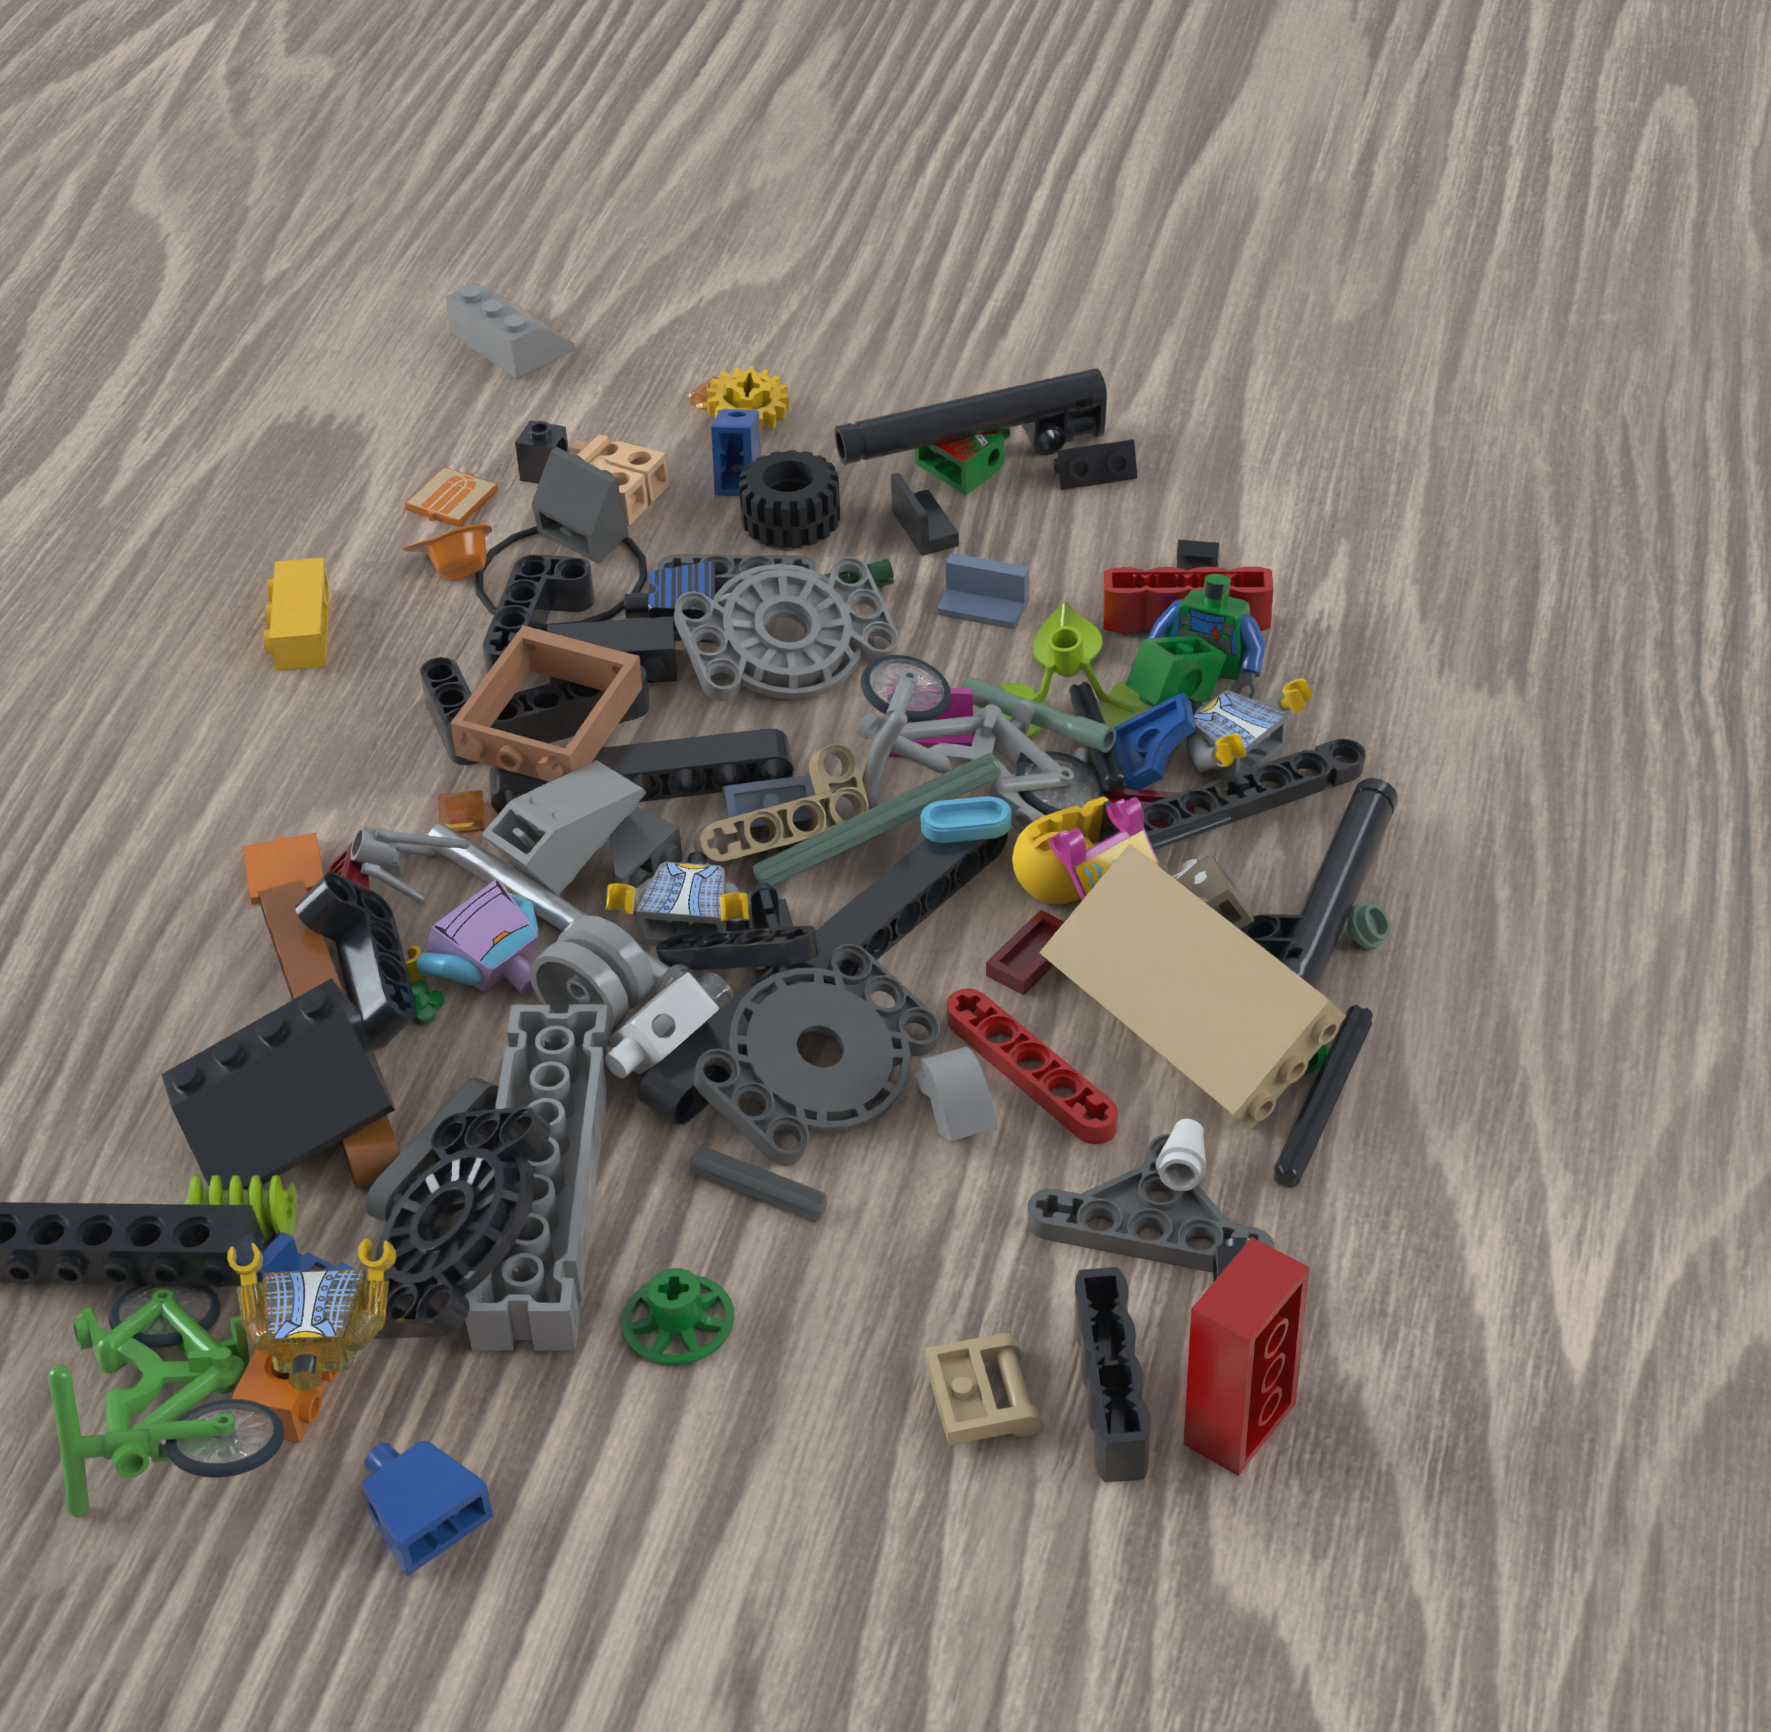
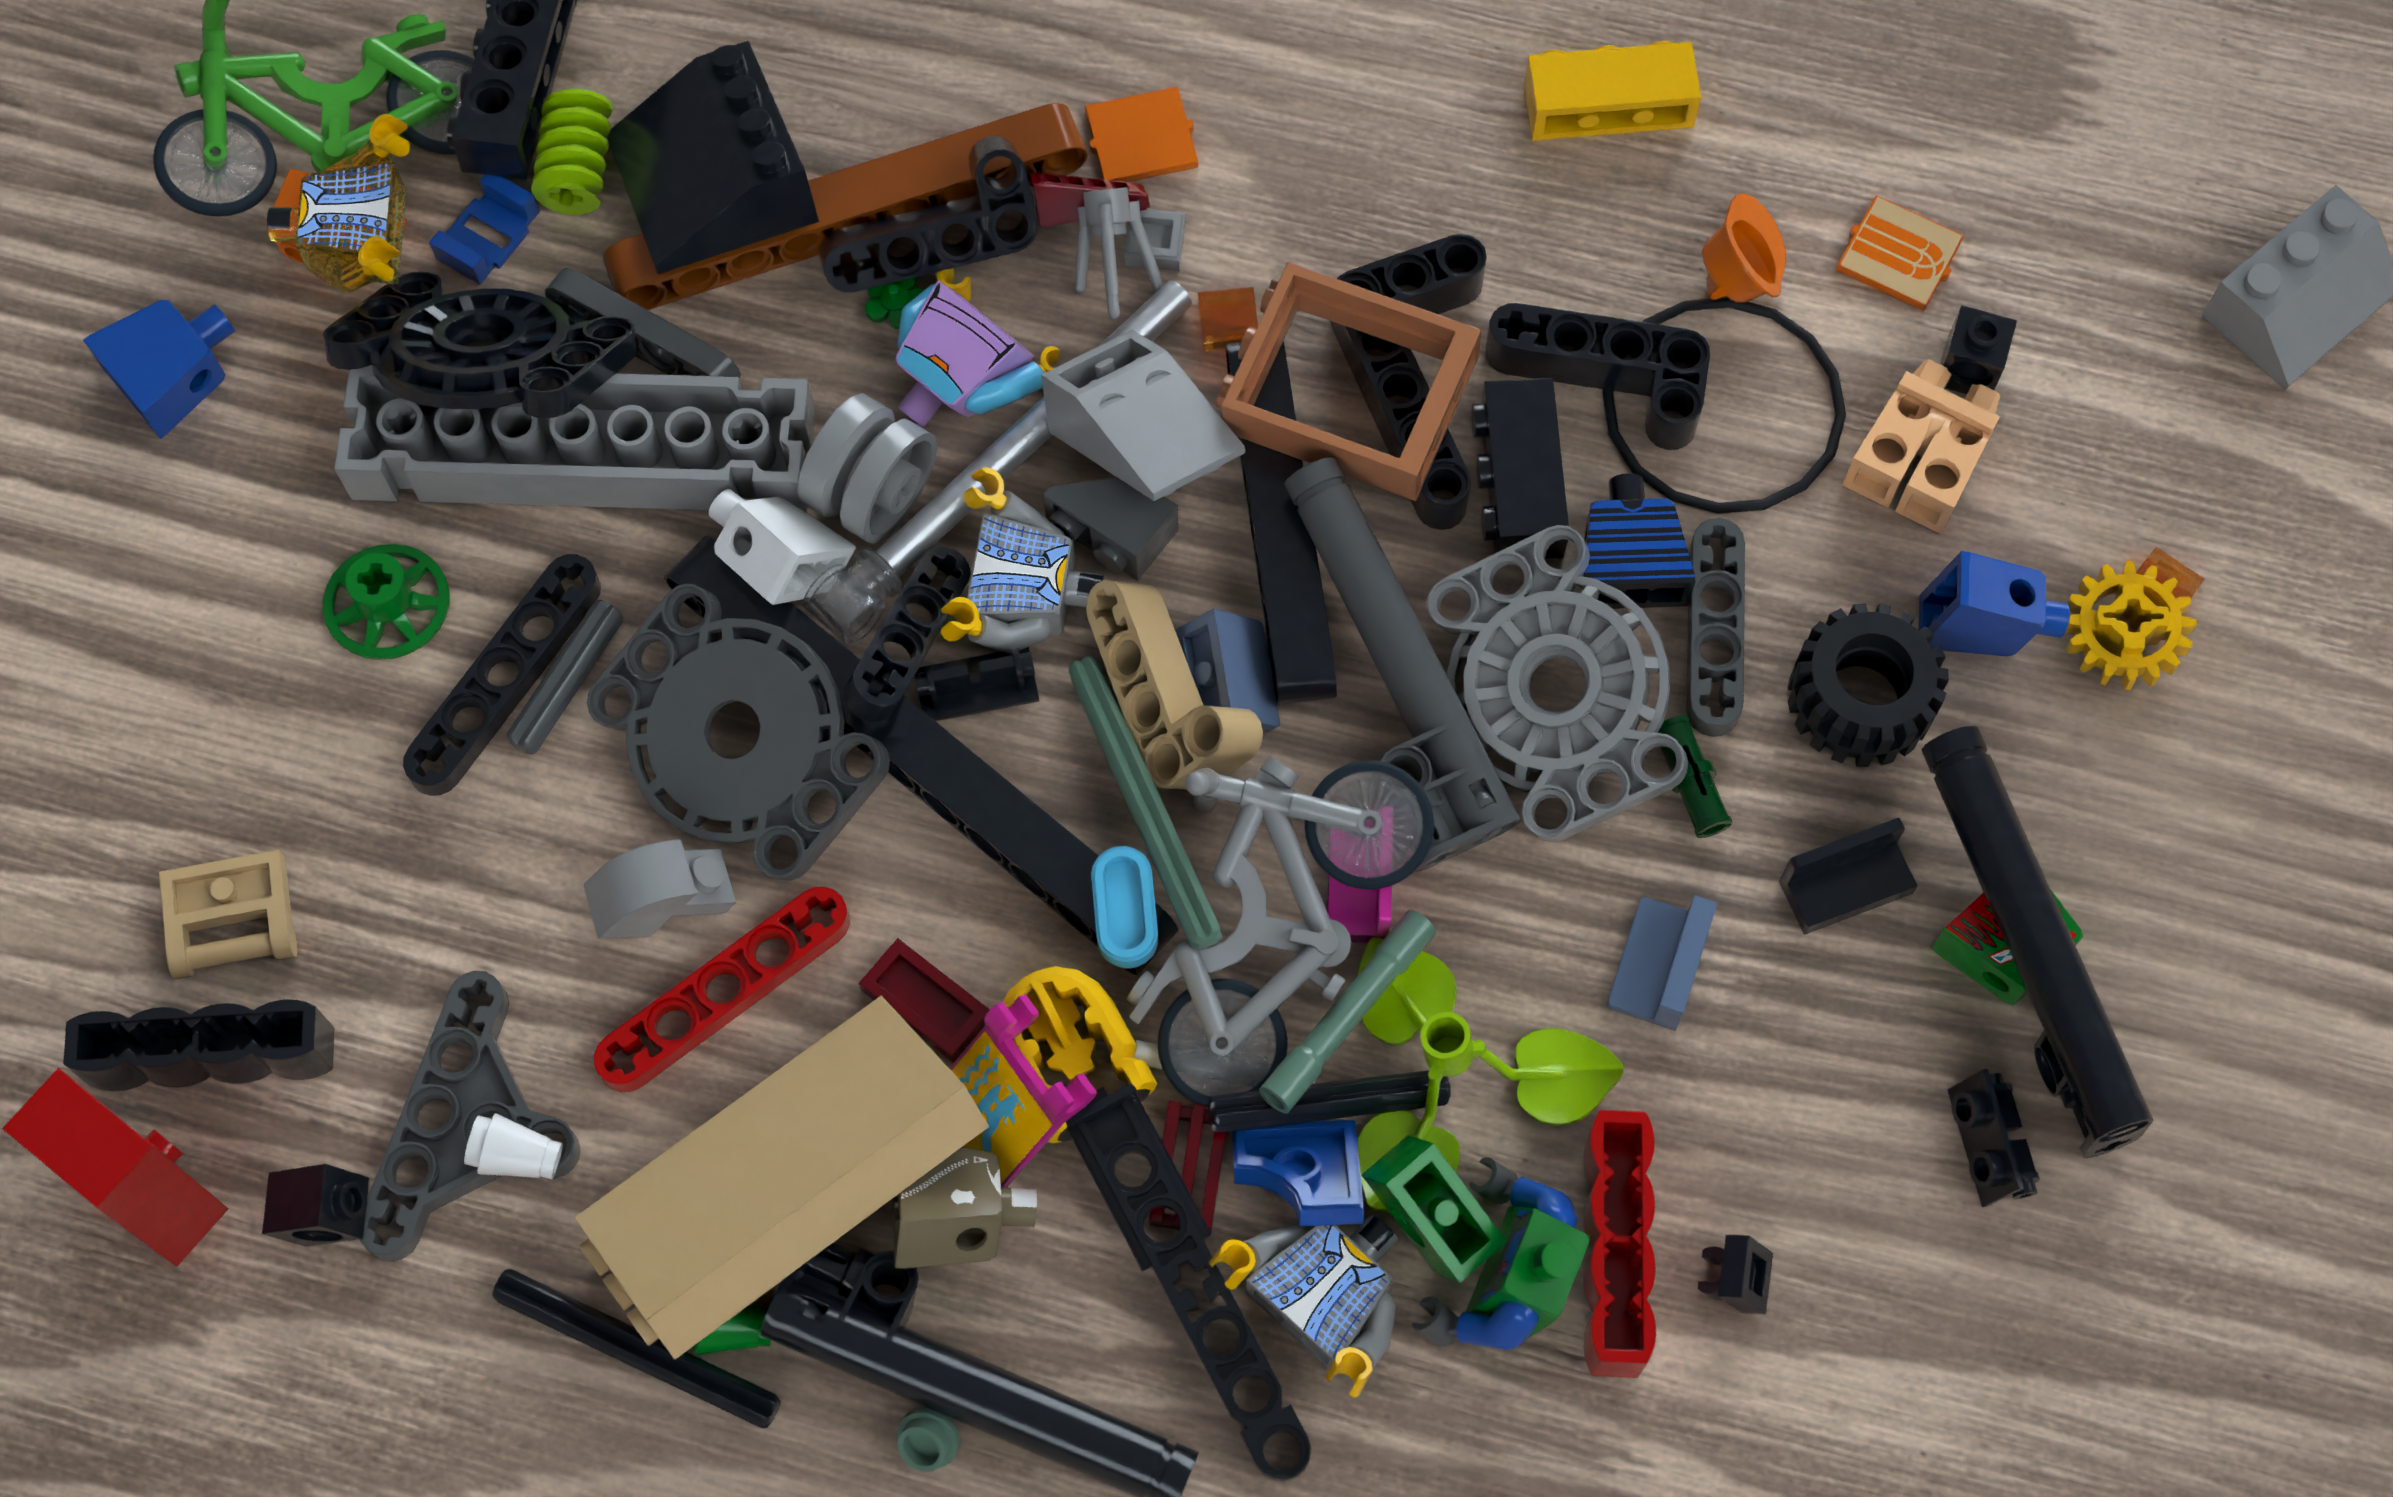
camera: 90 degrees right, 25 degrees up
dark grey slope [531,447,629,564] -> none
none -> black beam [403,554,601,796]
none -> dark grey piece [1284,457,1521,872]

